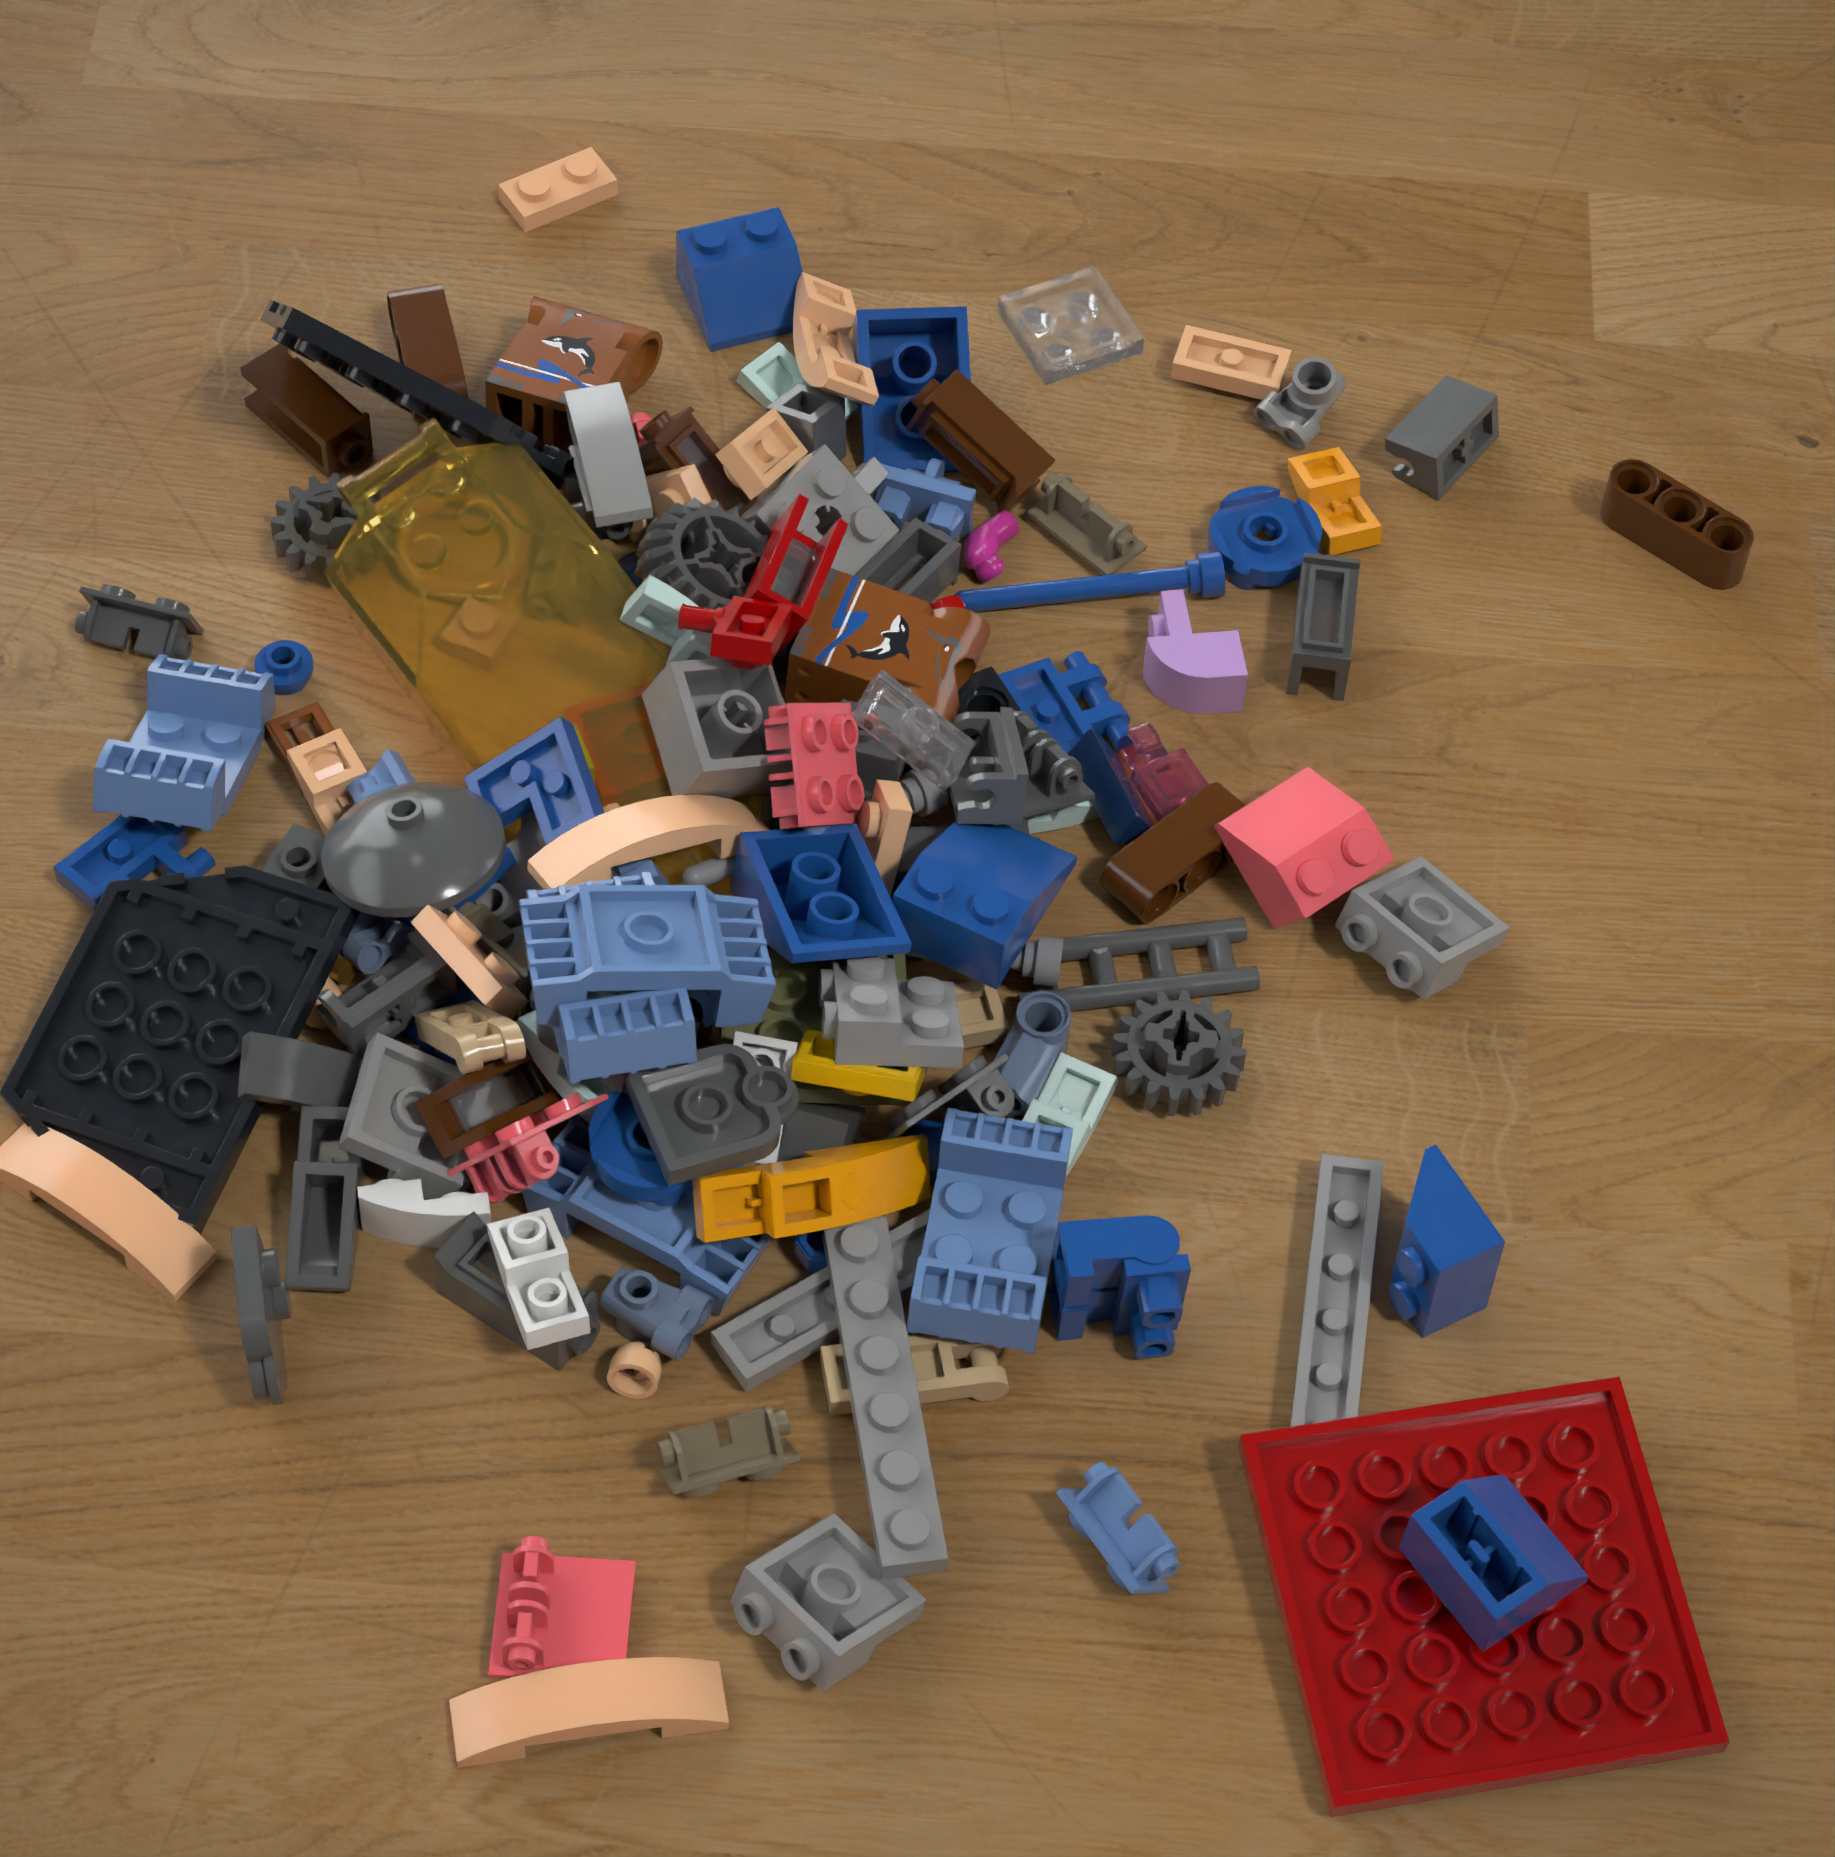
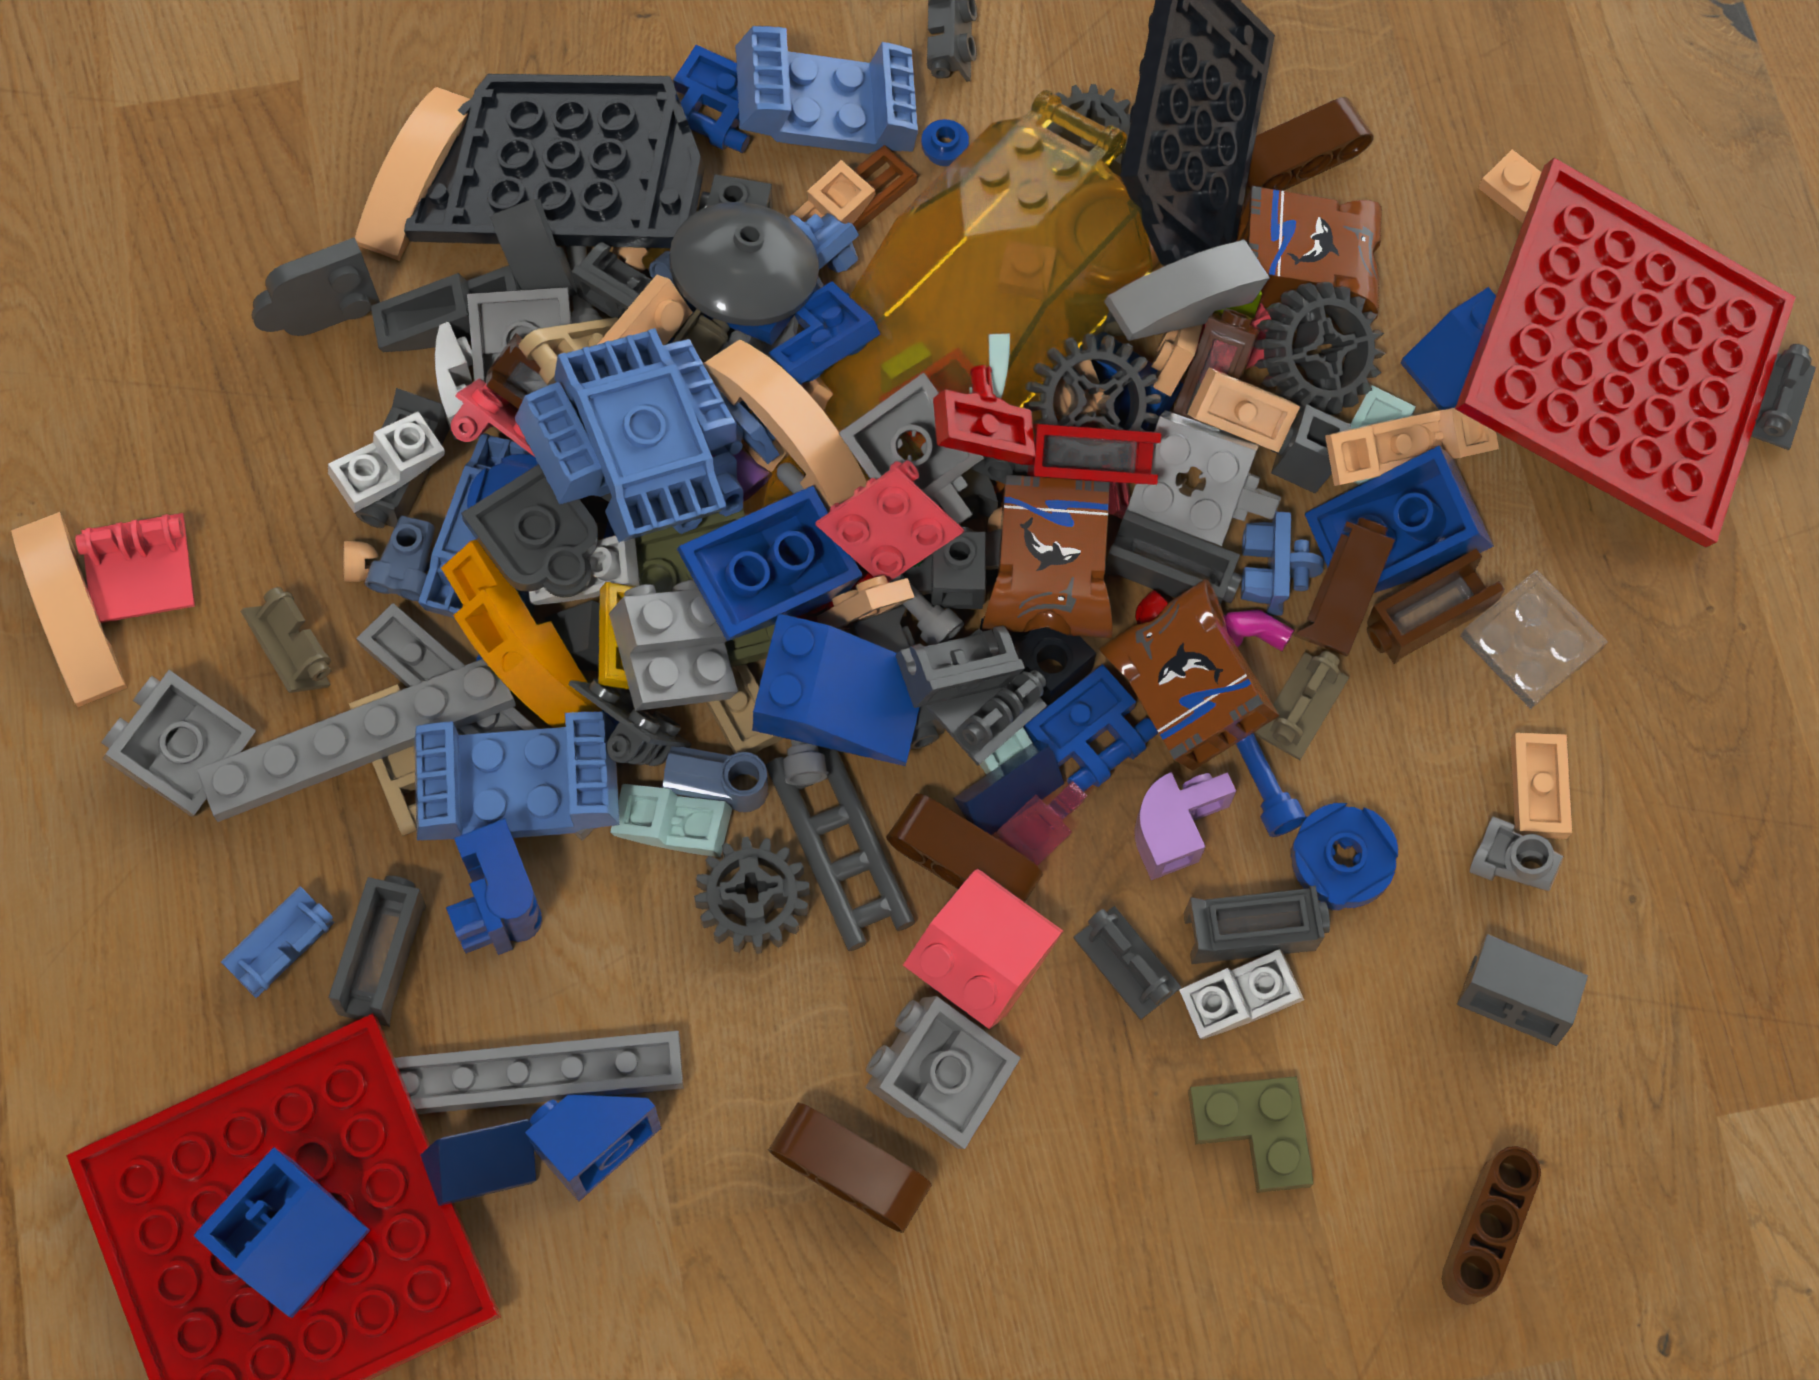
camera: 75 degrees right, 15 degrees up
clear plate [851,670,976,791] -> none
light orange slope [1287,447,1382,555] -> none
none -> dark grey window [328,876,426,1027]
none -> dark blue slope [420,1119,536,1206]
none -> reddish brown beam [768,1102,932,1233]
none -> dark grey hinge [1073,906,1182,1020]
none -> dark orange piece [1098,579,1279,771]
none -> white slope [1179,949,1304,1039]
none -> olive plate [1188,1076,1314,1193]
none -> dark grey gear [1254,282,1386,415]
none -> reddish brown window [1367,548,1505,664]
none -> plate [1455,158,1796,548]
none -> dark grey hinge [1751,344,1816,450]

